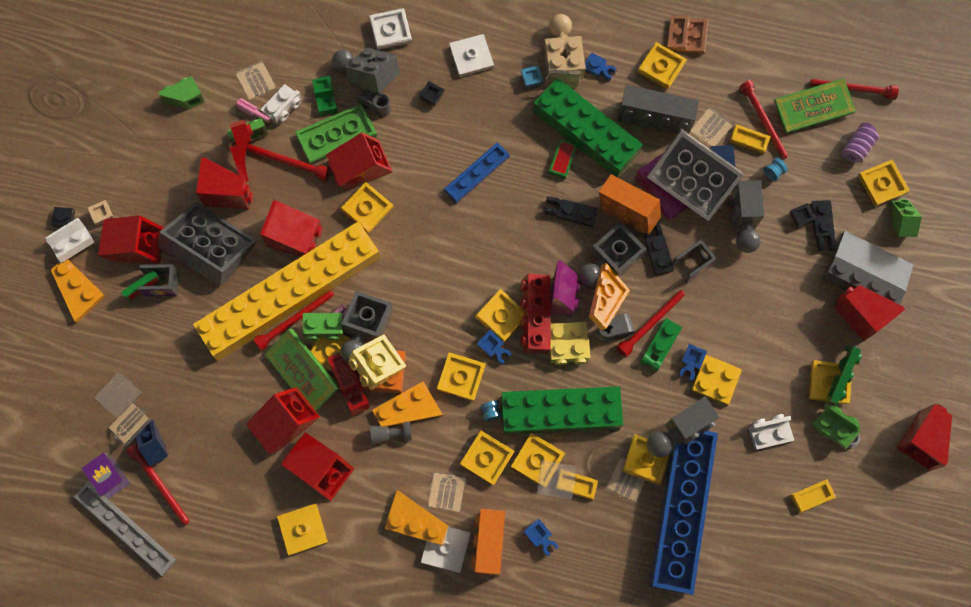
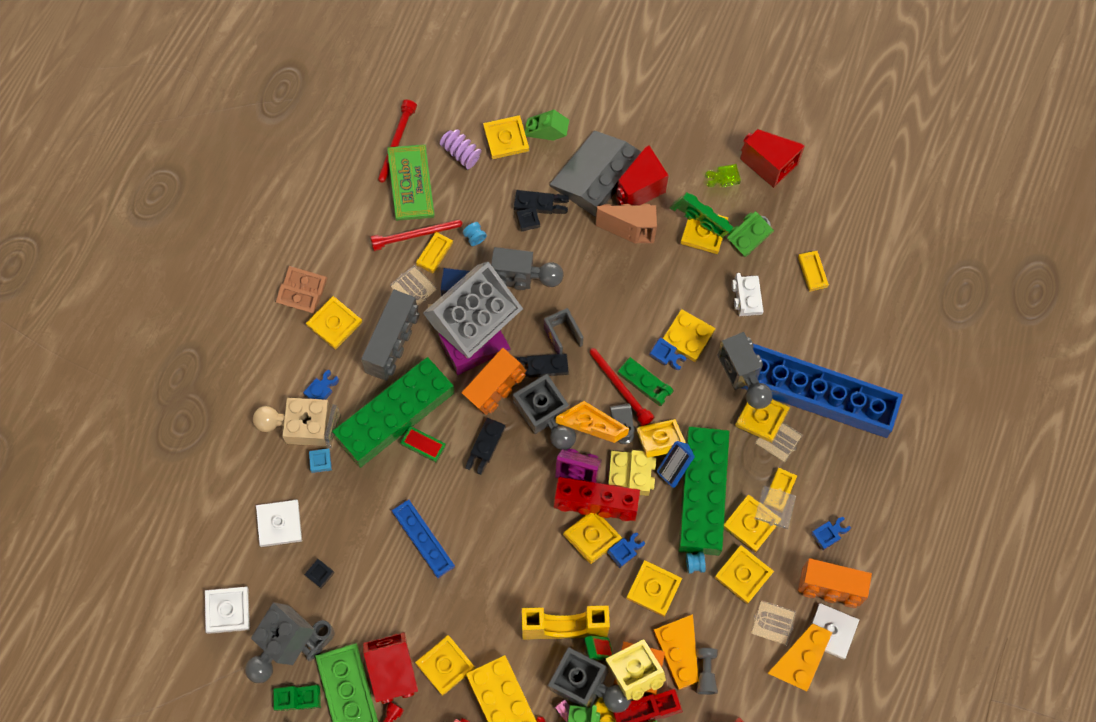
camera: 80 degrees left, 5 degrees down
none -> yellow arch [522,606,610,640]
none -> tile [585,635,613,661]
none -> nougat slope [596,204,657,243]
none -> yellow plate [636,419,686,458]
none -> slope [657,441,695,488]
none -> clear neon green plate [705,164,741,187]

